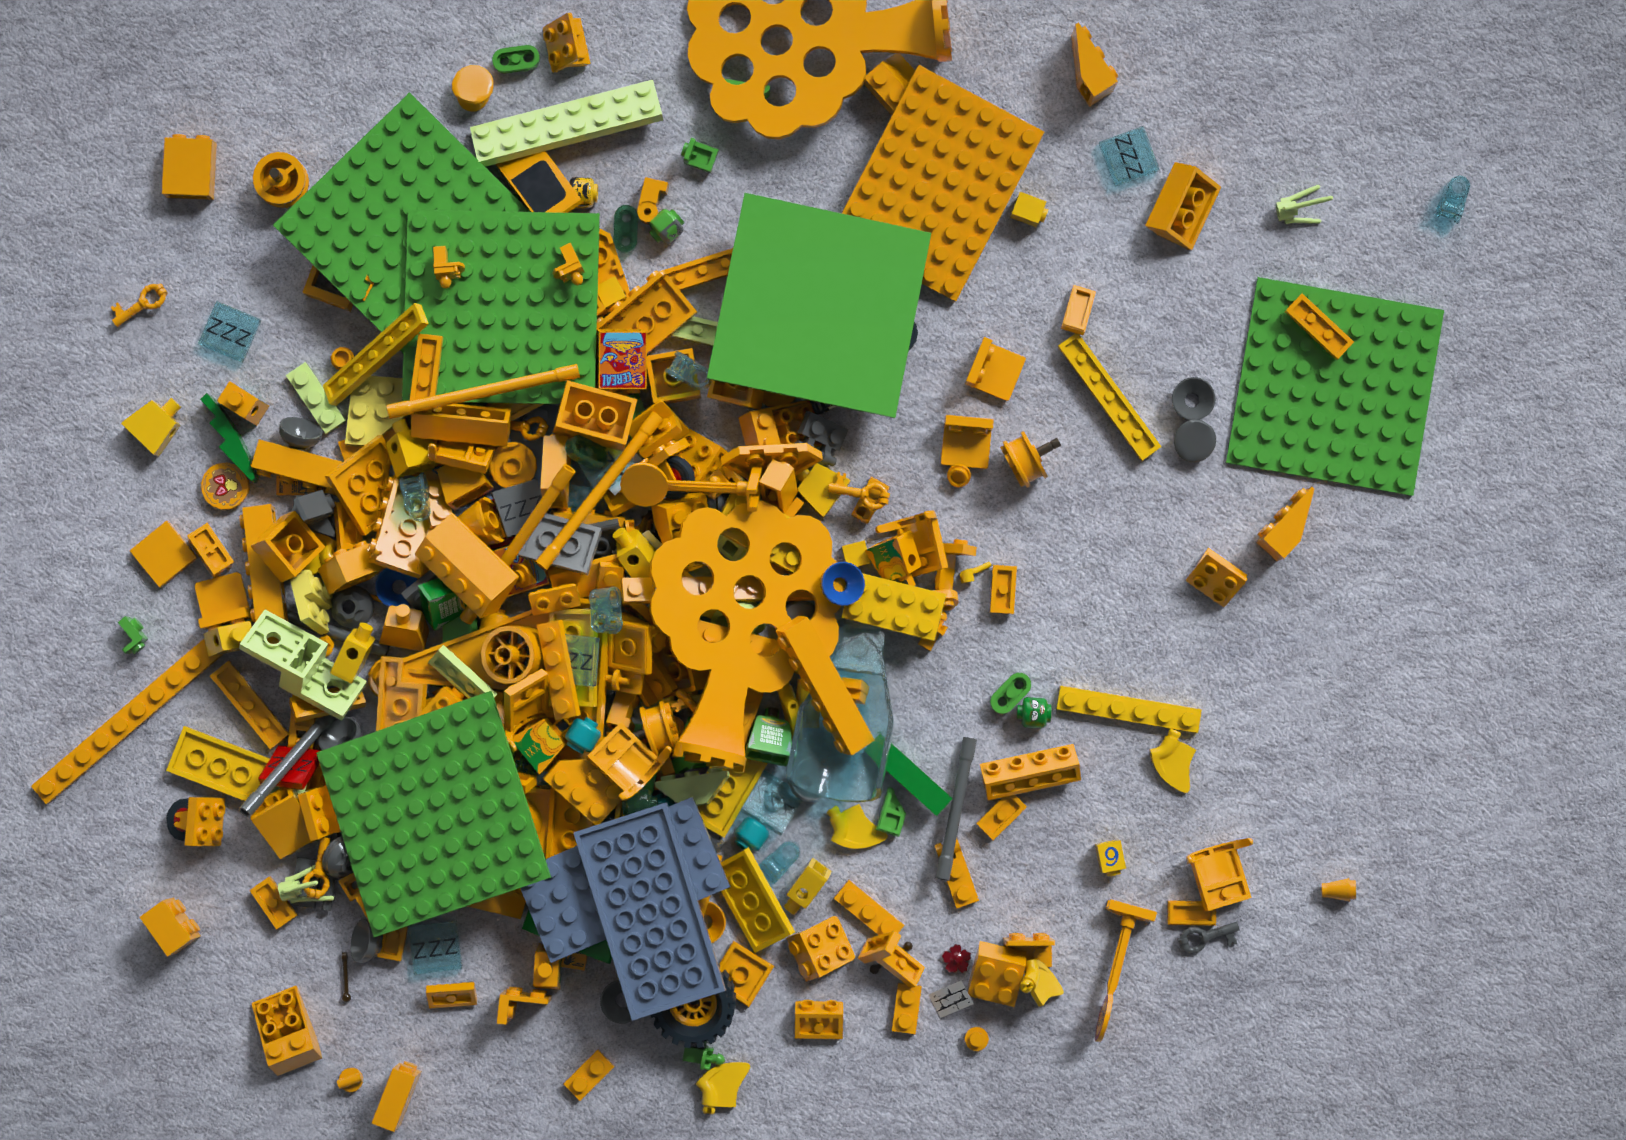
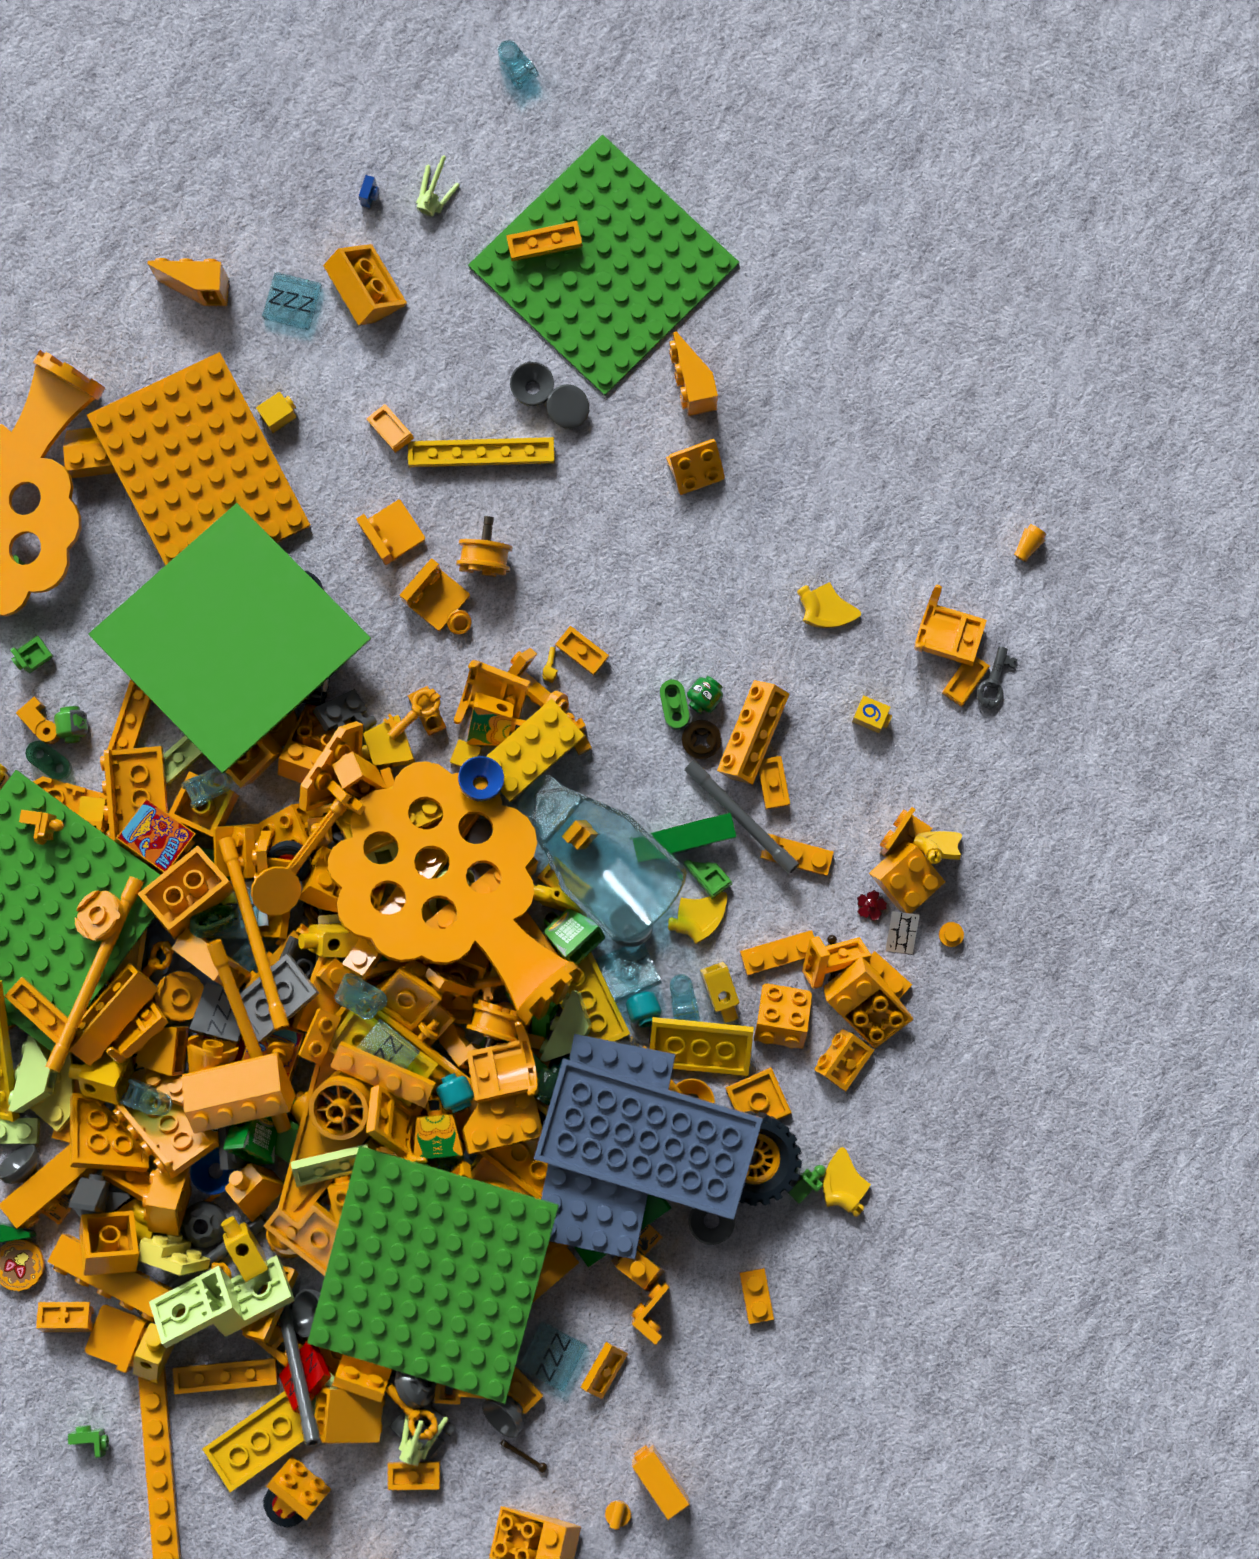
camera: 50 degrees left, 5 degrees down
light orange tile [129,520,198,588] -> none
light orange brick [775,616,875,756] -> none
yellow plate [1056,686,1202,733] -> none
light orange piece [1095,899,1157,1043] -> none
none -> yellowish green slope [8,1036,58,1113]
none -> light orange tile [75,890,123,941]
none -> blue plate [358,175,379,208]
none -> light orange plate [424,968,476,998]
none -> dark brown gear [682,720,721,759]
none -> light orange slope [823,956,914,1049]

